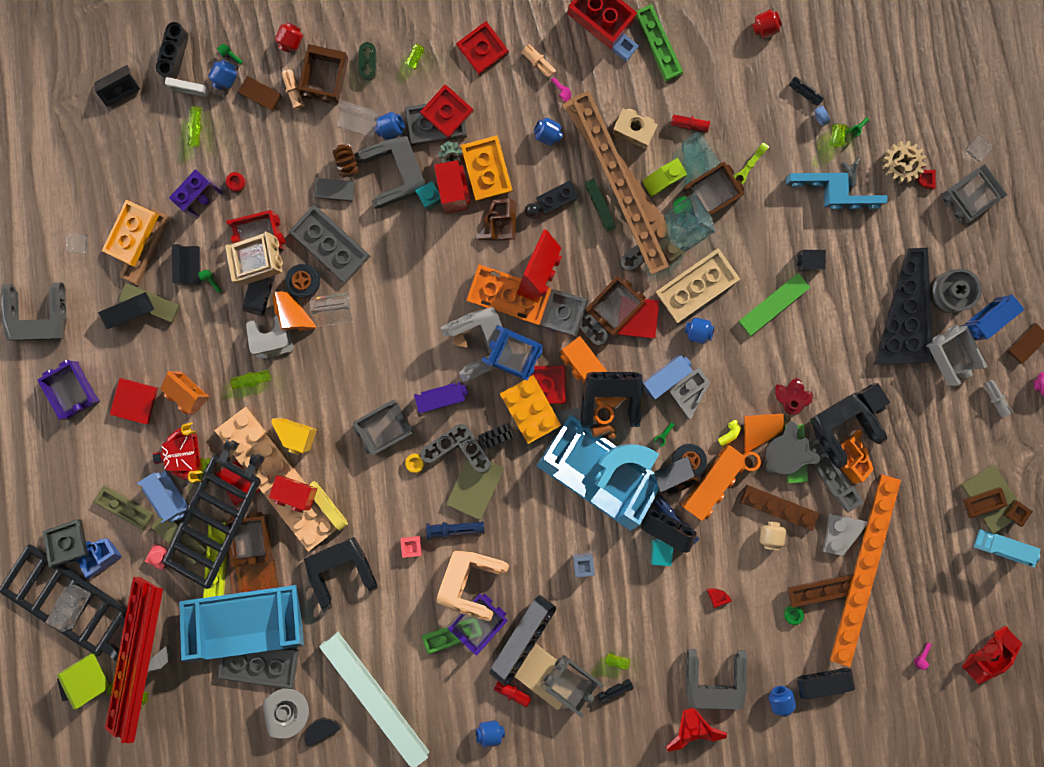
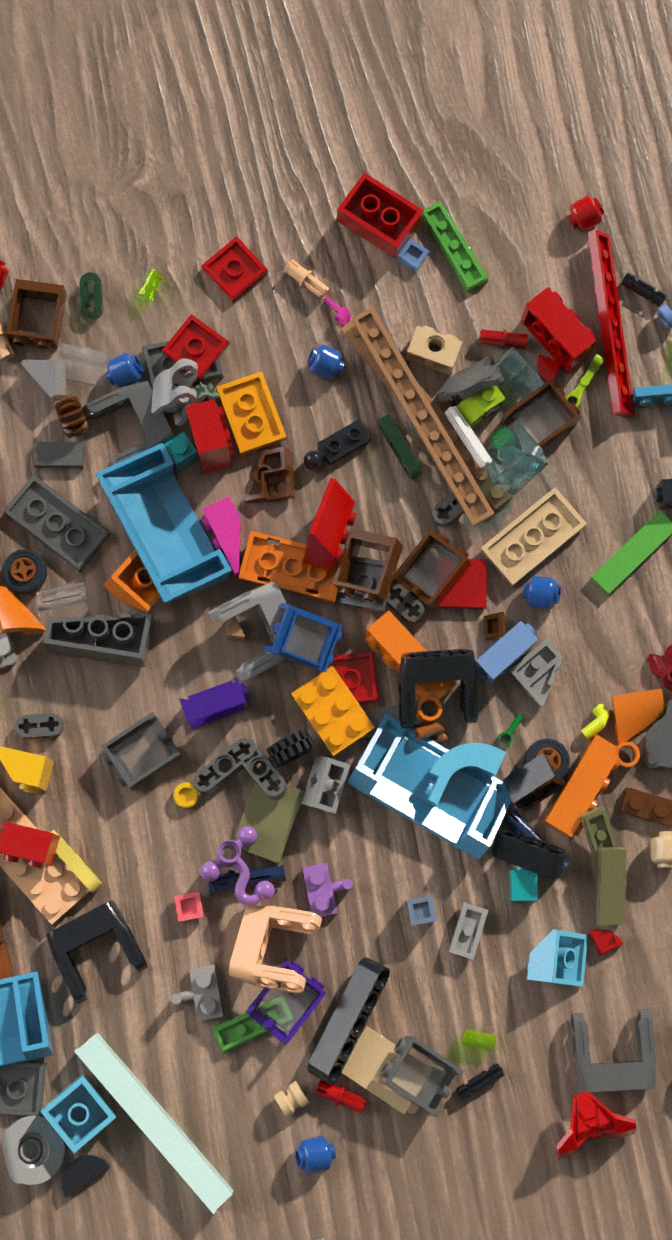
camera: 10 degrees left, 10 degrees down
none -> dark grey beam [15,713,64,739]
none -> light grey slope [21,360,66,399]
none -> medium azure brick [41,1074,116,1153]
none -> dark grey wedge [43,611,154,667]
none -> dark azure slope [96,443,232,604]
none -> orange slope [103,550,160,612]
none -> light grey piece [151,358,198,426]
none -> light grey plate [171,965,224,1021]
none -> medium lavender piece [200,826,275,906]
none -> dark pink slope [201,496,241,579]
none -> tan wheel [274,1081,309,1118]
none -> light grey brick [301,755,350,814]
none -> medium lavender plate [303,863,353,917]
none -> reddish brown window [333,528,403,603]
none -> dark grey tile [437,357,504,402]
none -> white axle [444,406,492,469]
none -> light grey plate [448,902,488,960]
none -> reddish brown slope [484,612,506,641]
none -> red brick [520,287,596,374]
none -> medium azure slope [527,929,588,987]
none -> red tile [536,354,561,383]
none -> olive tile [579,806,628,879]
none -> red plate [588,229,635,418]
none -> olive tile [596,847,626,926]

